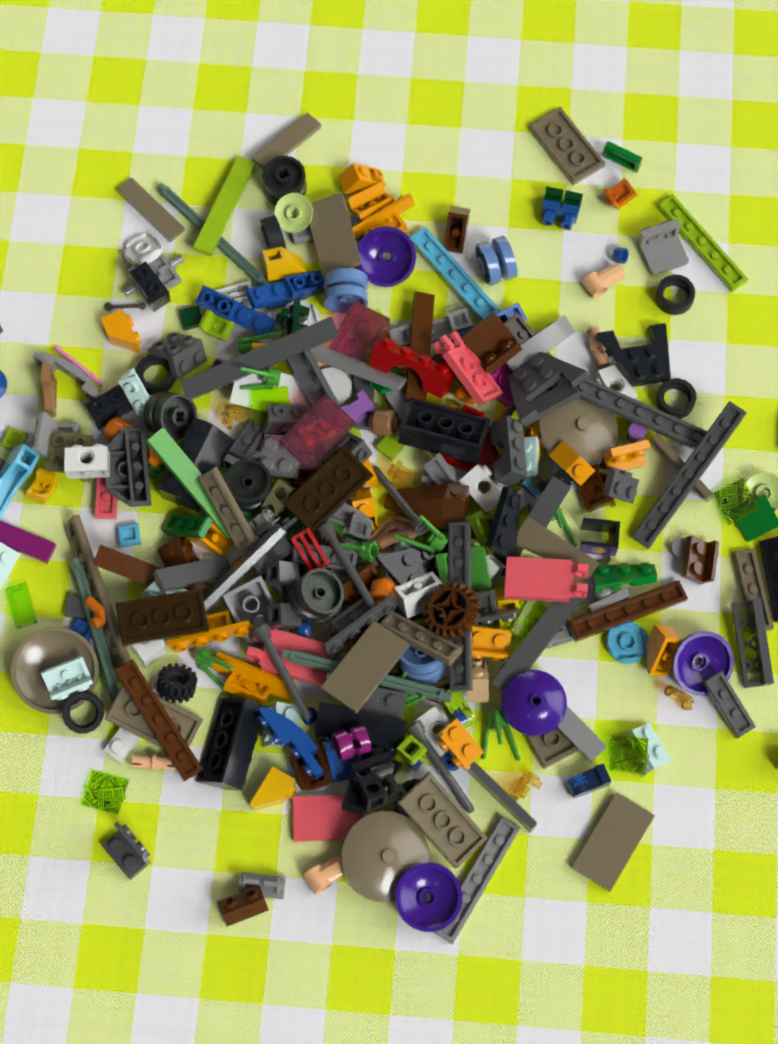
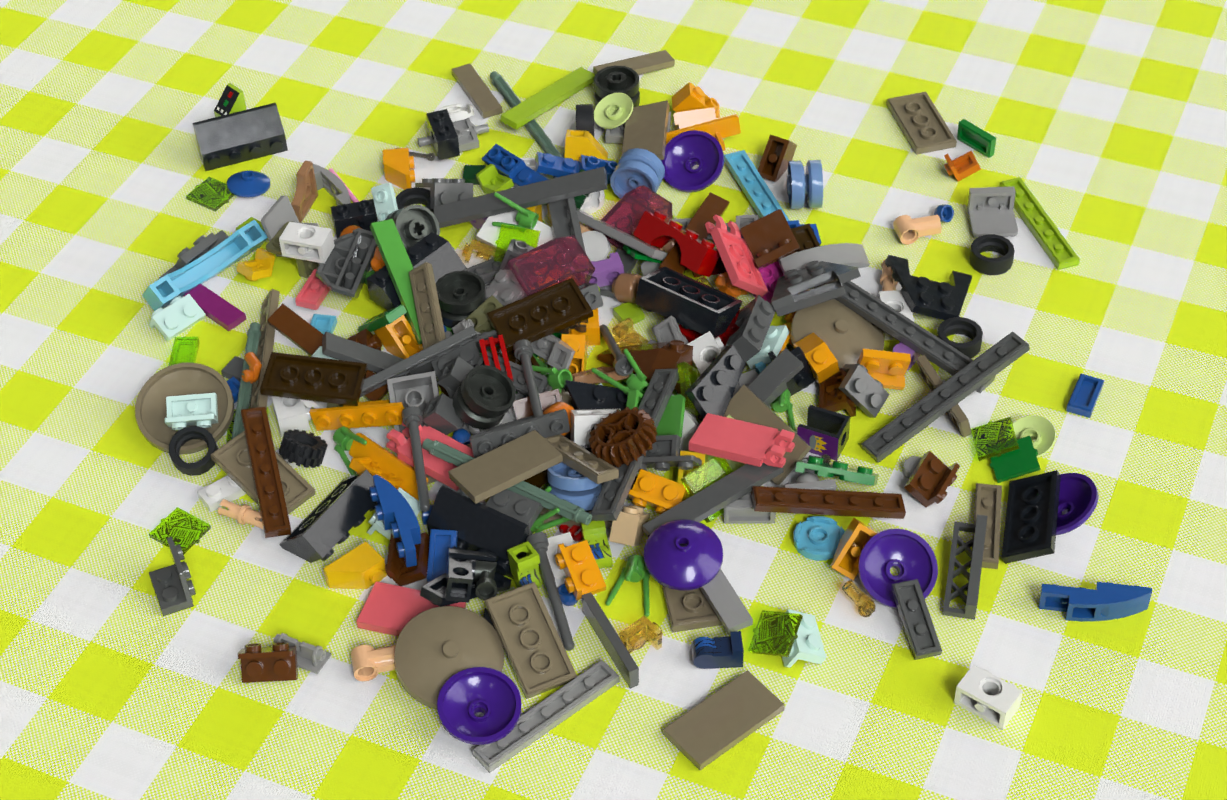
camera: 20 degrees right, 25 degrees down
magenta wheel [332,724,371,761] -> none
blue hips [541,186,583,230] -> none

